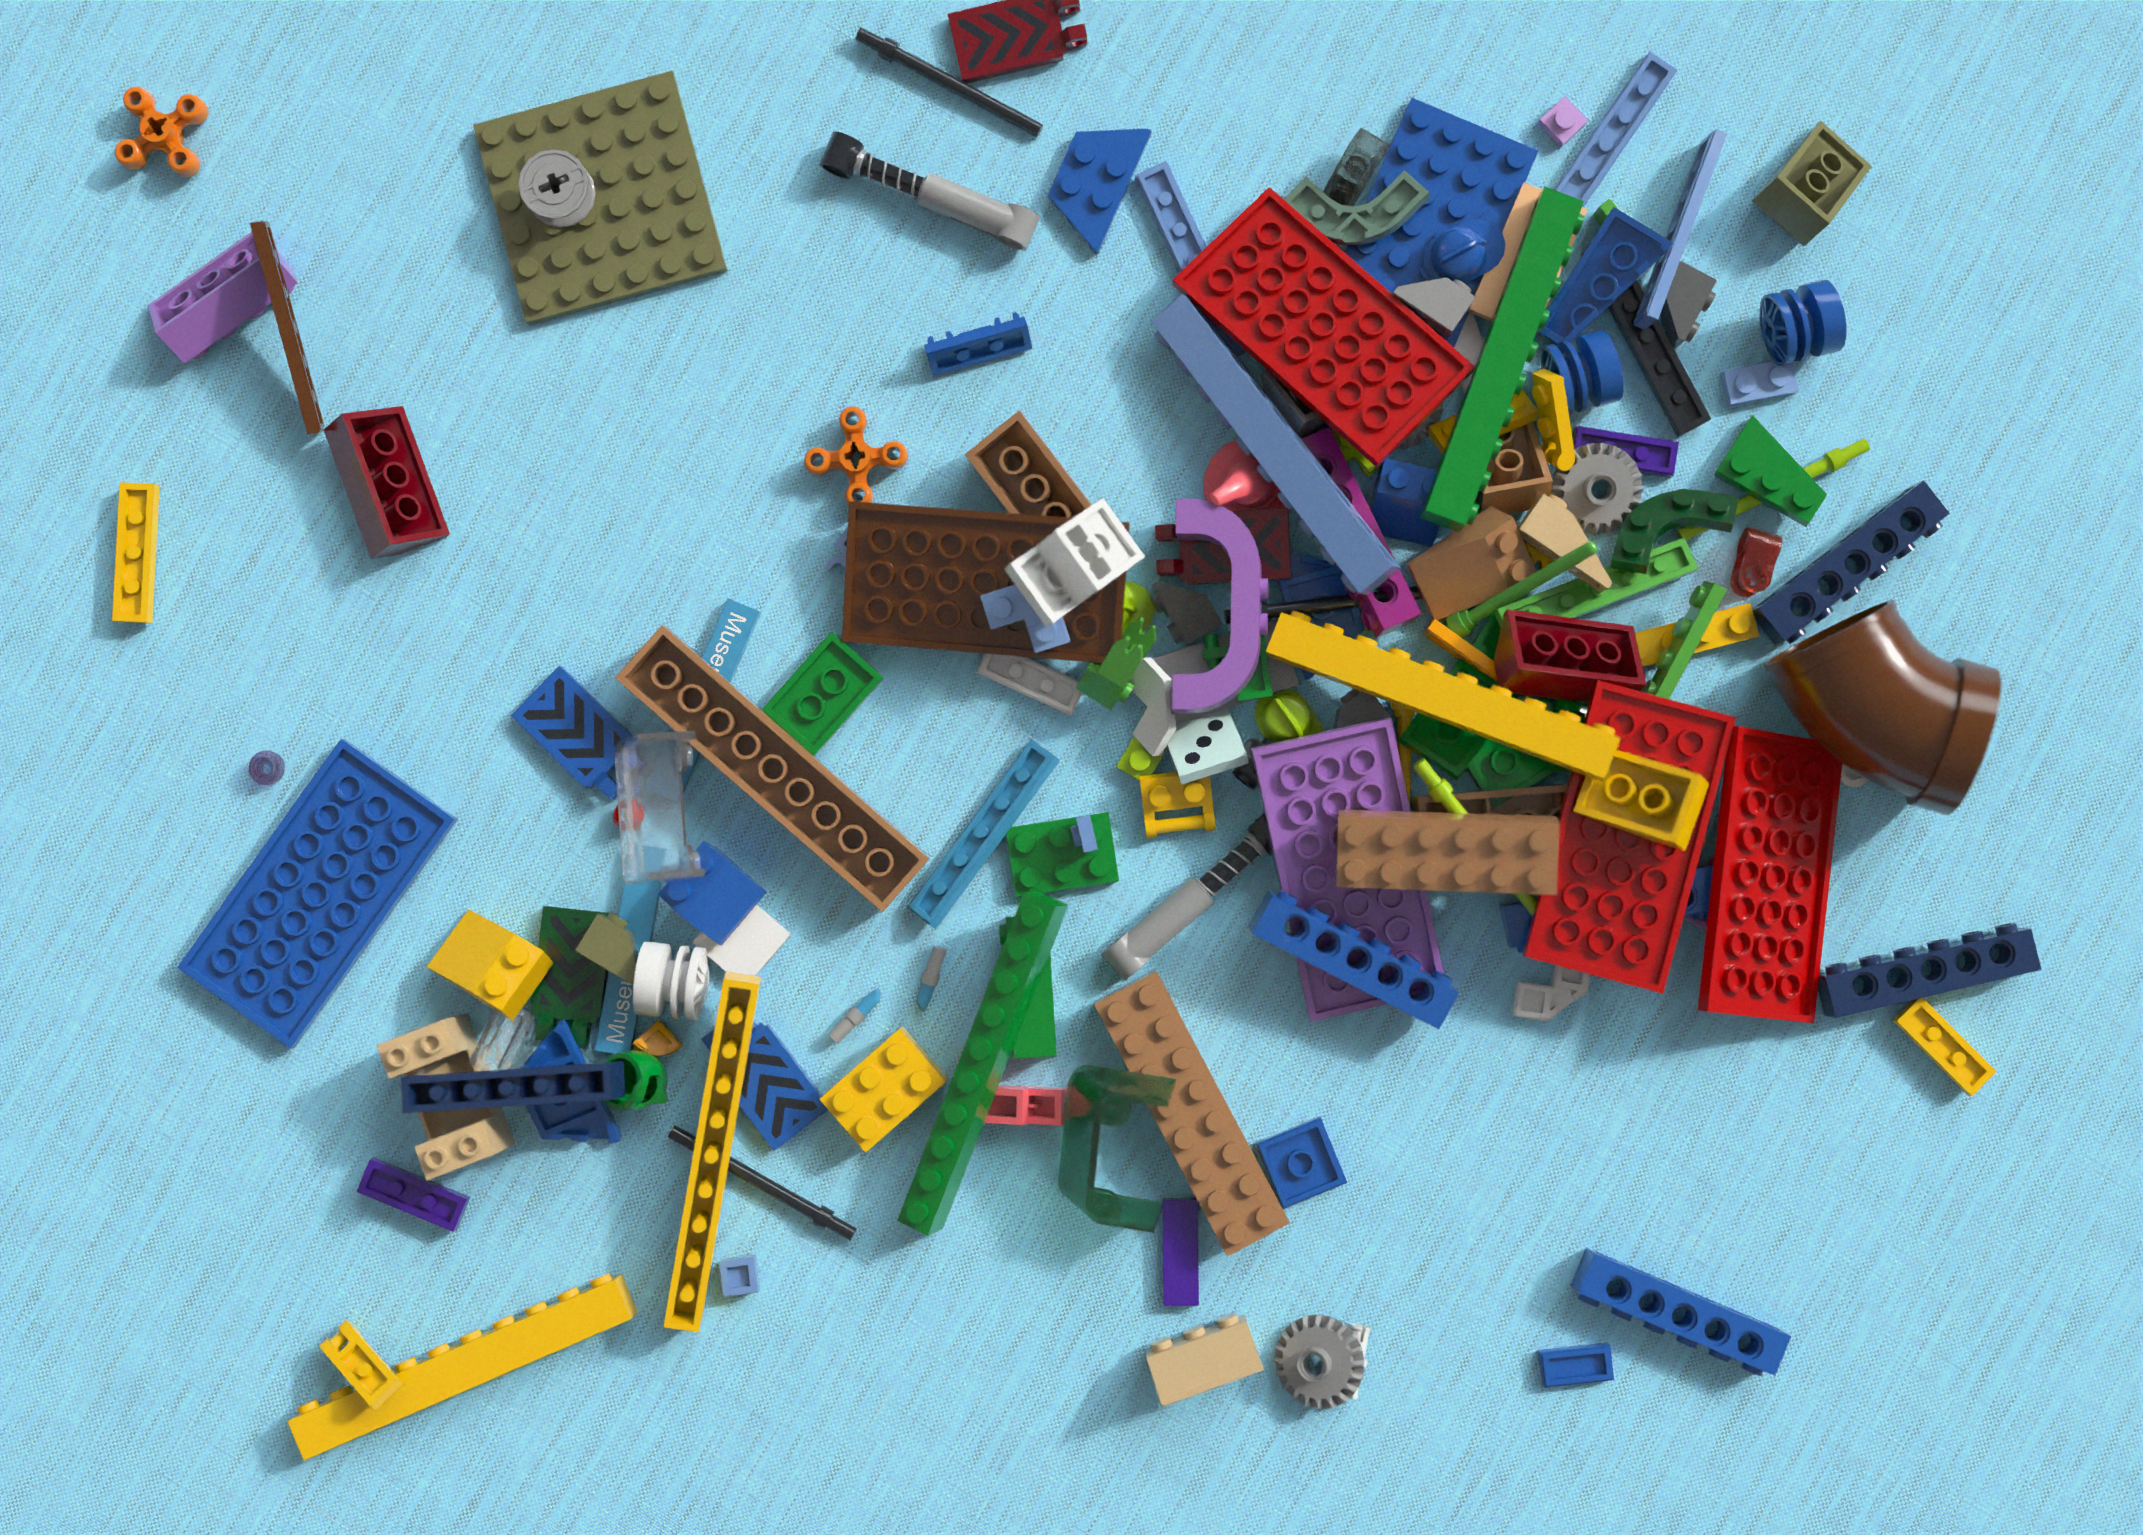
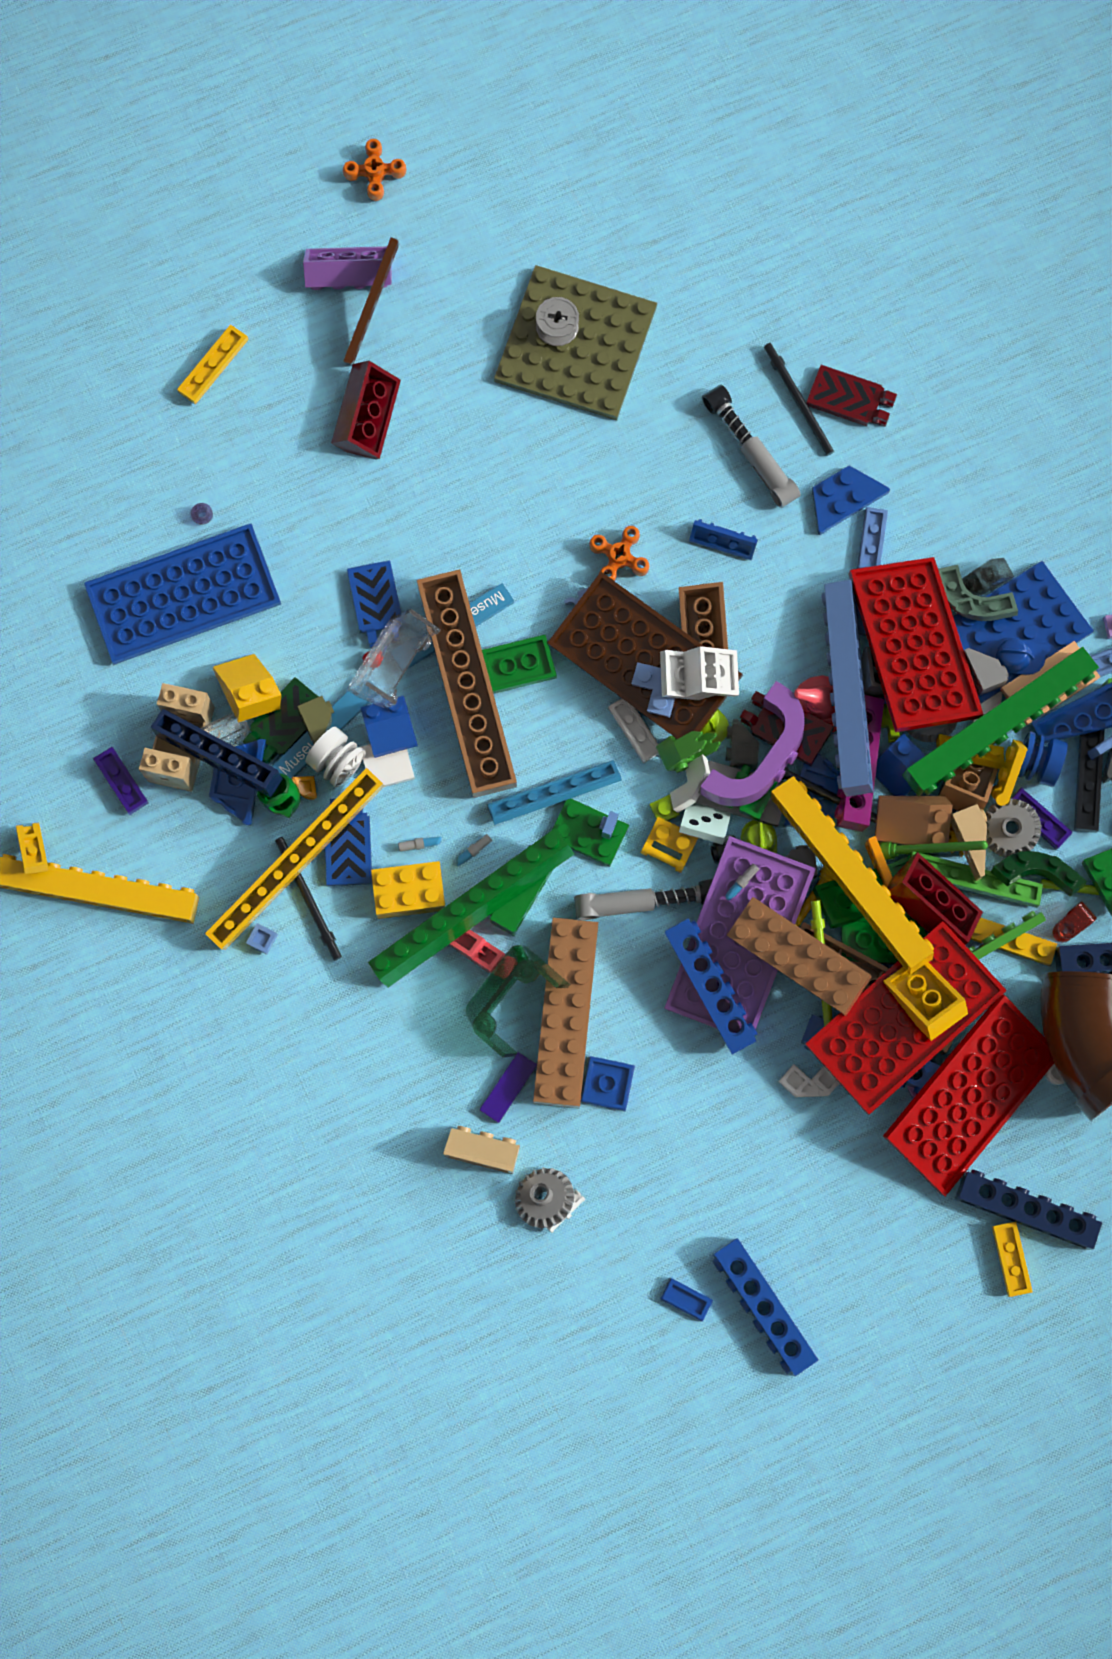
camera: 30 degrees right, 10 degrees down
none -> light grey piece [725,863,759,900]

